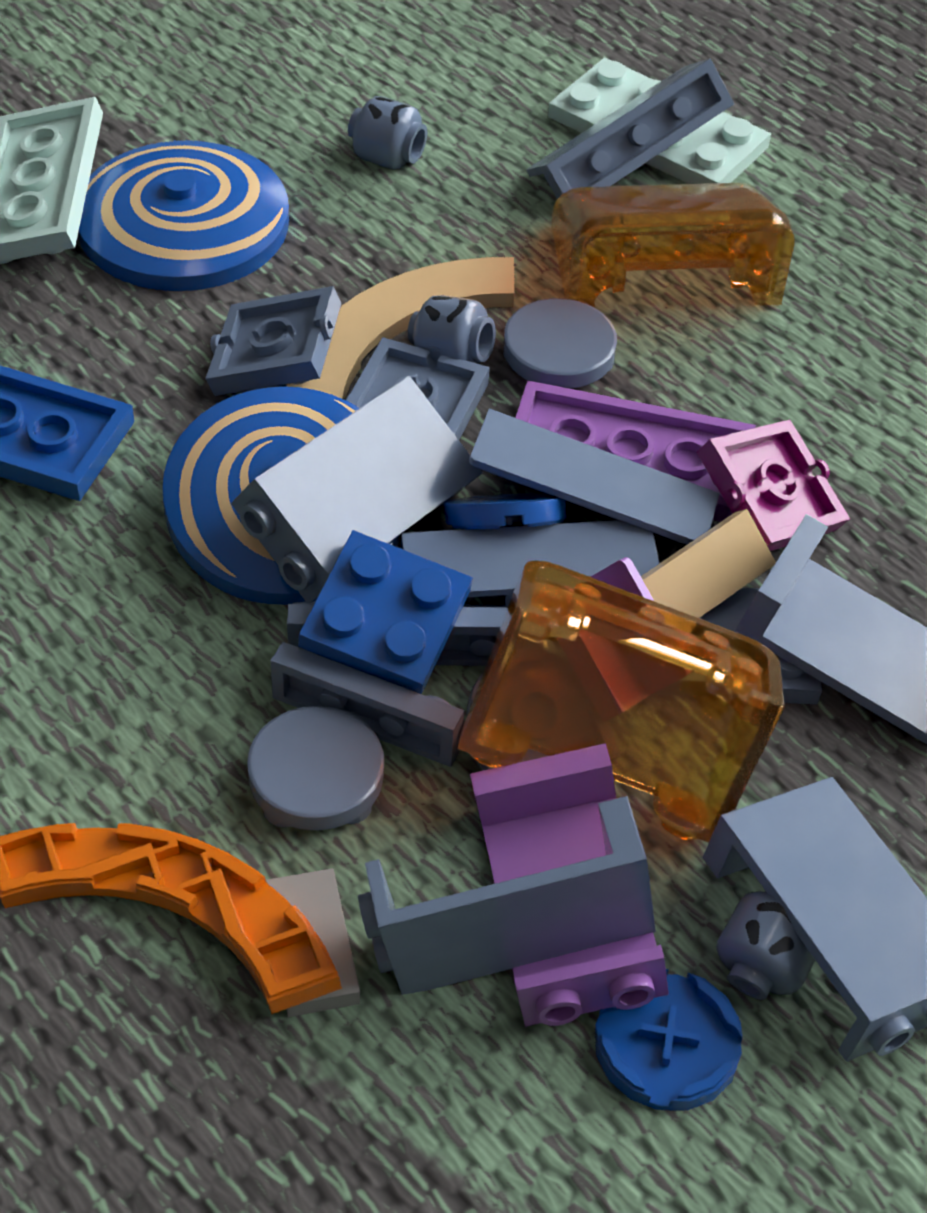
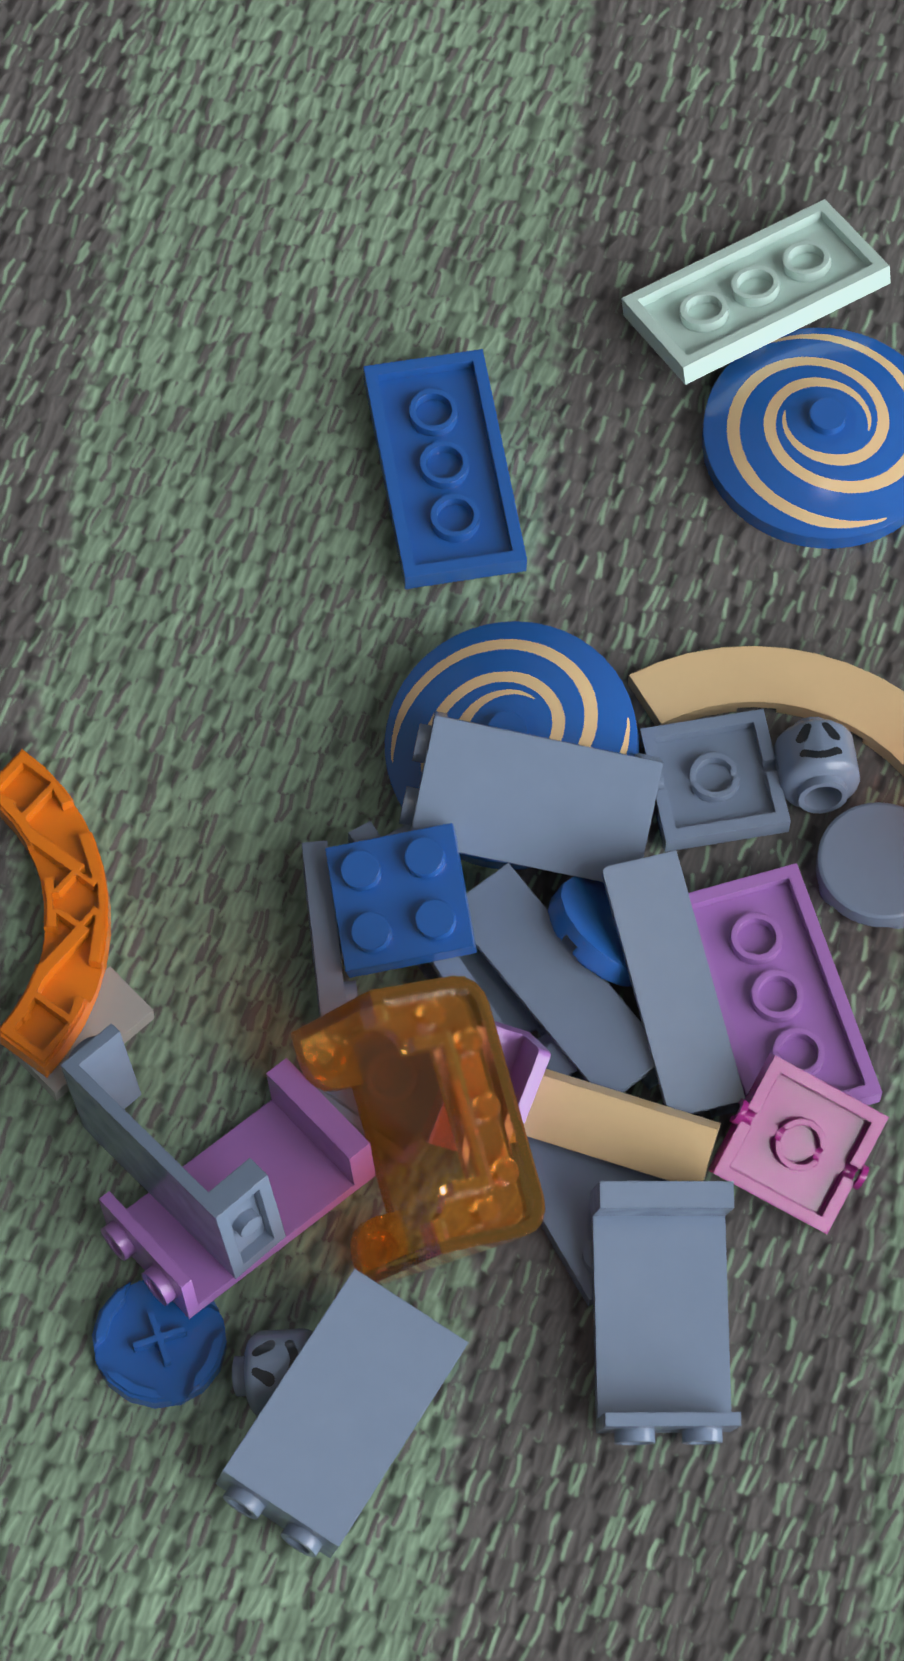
camera: 60 degrees right, 15 degrees up
sand blue plate [205,286,342,396] -> none
sand blue tile [247,706,384,830] -> none

